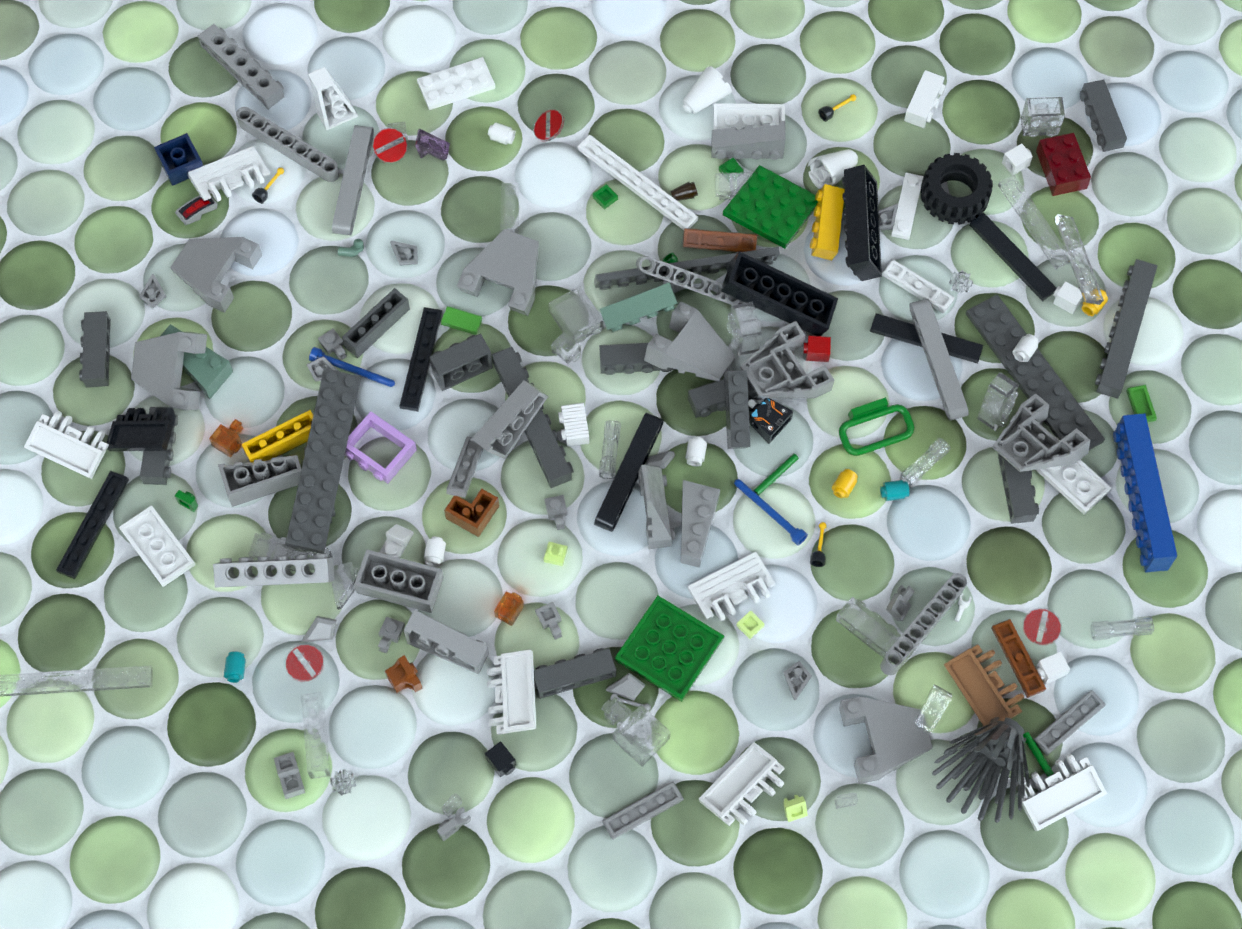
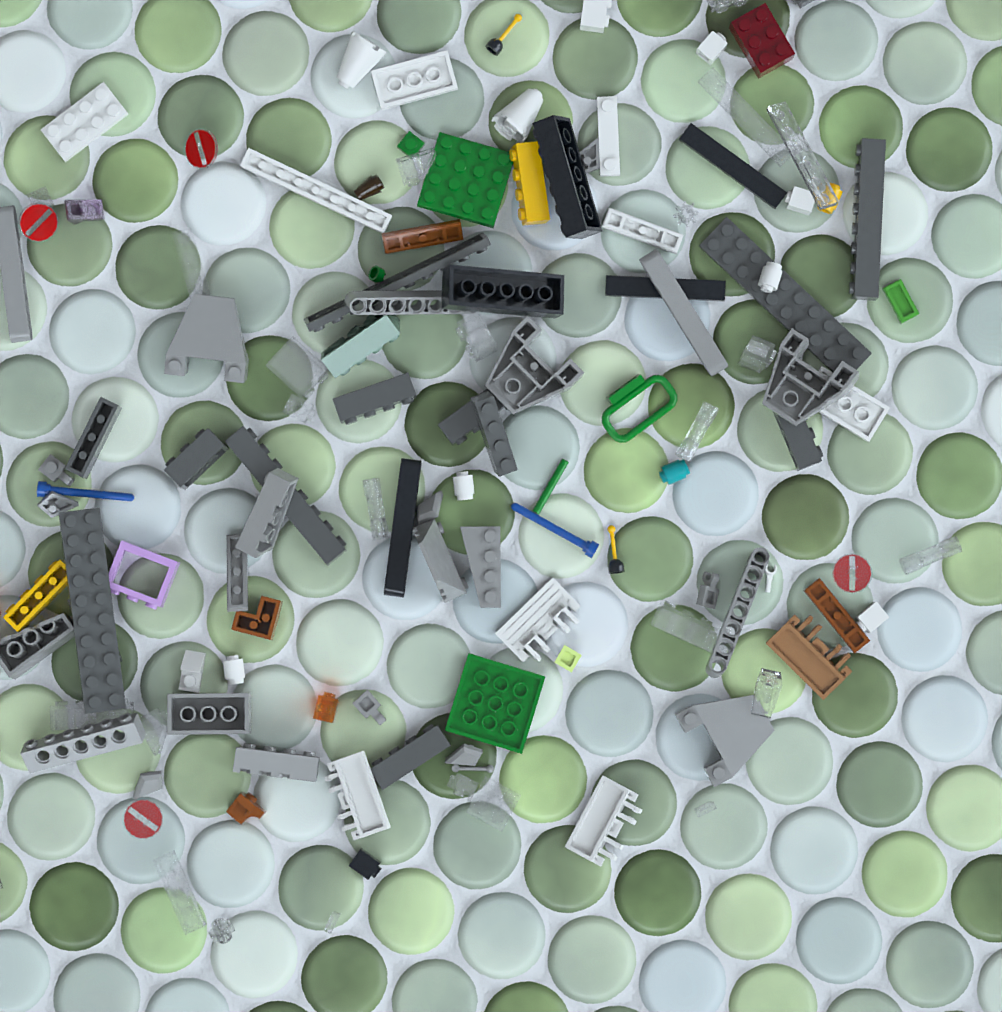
camera: 15 degrees left, 20 degrees up
teal brick [224,651,246,683] -> none
light grey slope [274,752,305,799] -> none
sand green arm [338,239,364,257] -> none
light grey plate [378,617,405,653] -> none
light grey piece [390,241,418,265] -> none
black tile [399,307,442,412] -> none
light grey plate [437,807,471,841] -> none
bright green tile [441,306,482,335] -> none
white brick [488,123,516,145] -> none
yellowish green tile [544,542,568,566] -> none
light grey plate [545,495,567,530] -> none
white brick [558,403,590,447] -> none
green plate [593,184,618,210] -> none
light grey tile [602,781,684,840] -> none
light grey wedge [644,302,735,381] -> none
light grey wedge [711,121,786,160] -> none
black torso [748,398,793,444] -> none
light grey piece [783,661,812,700] -> none
yellowish green tile [783,795,808,822] -> none
red brick [803,336,831,362] -> none
yellow brick [832,469,858,498] -> none
black tyre [921,153,993,225] -> none
dark grey plant [932,717,1030,823] -> none
white hinge [1016,754,1107,831] -> none
green bar [1023,732,1055,777] -> none
light grey tile [1034,690,1106,756] -> none
blue brick [1113,413,1177,573] -> none

